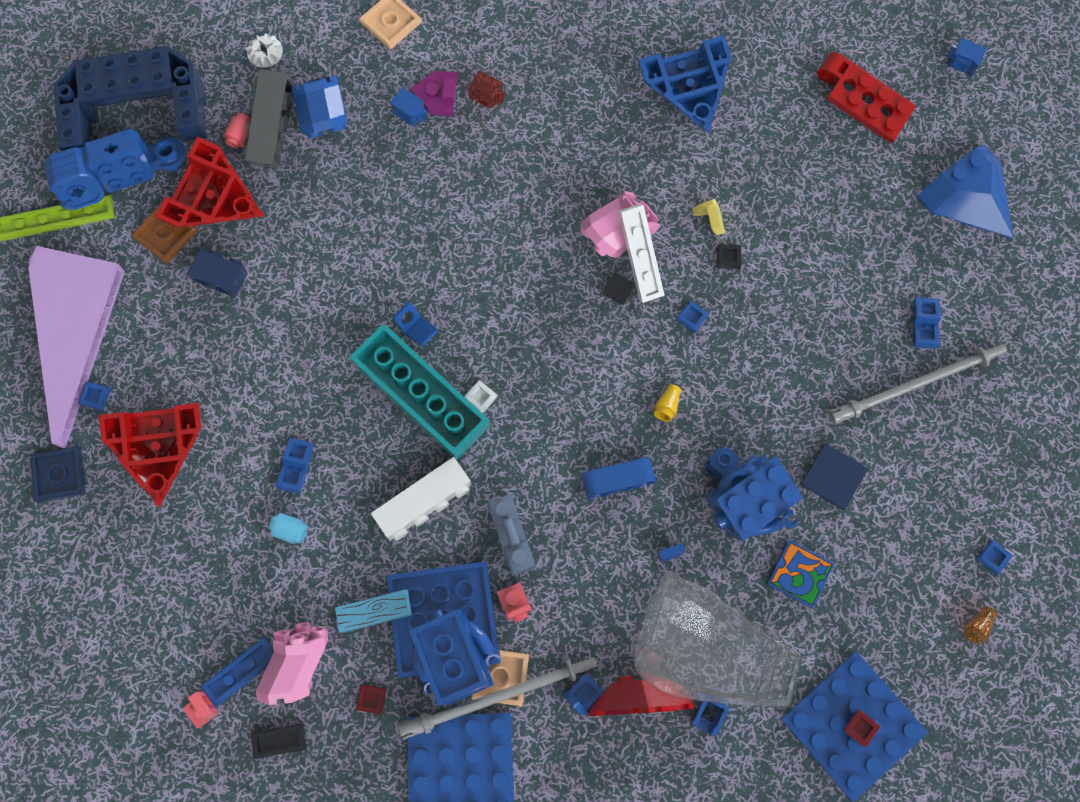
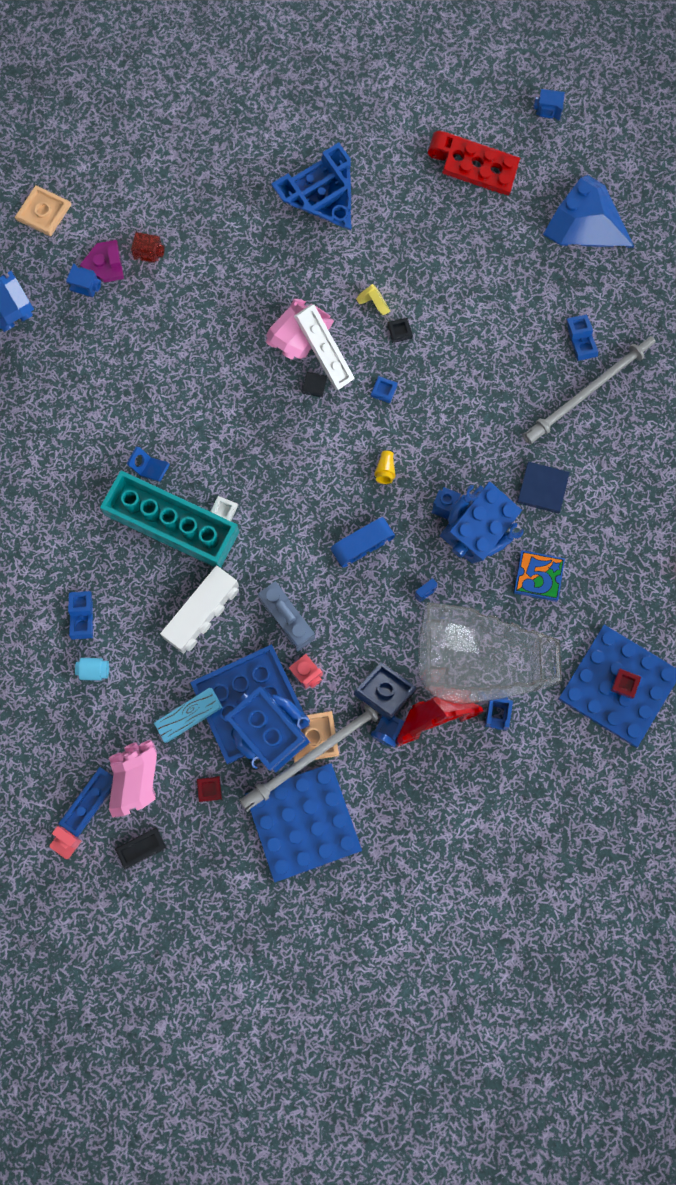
camera: 15 degrees left, 0 degrees up
none -> dark blue tile [353,662,417,721]

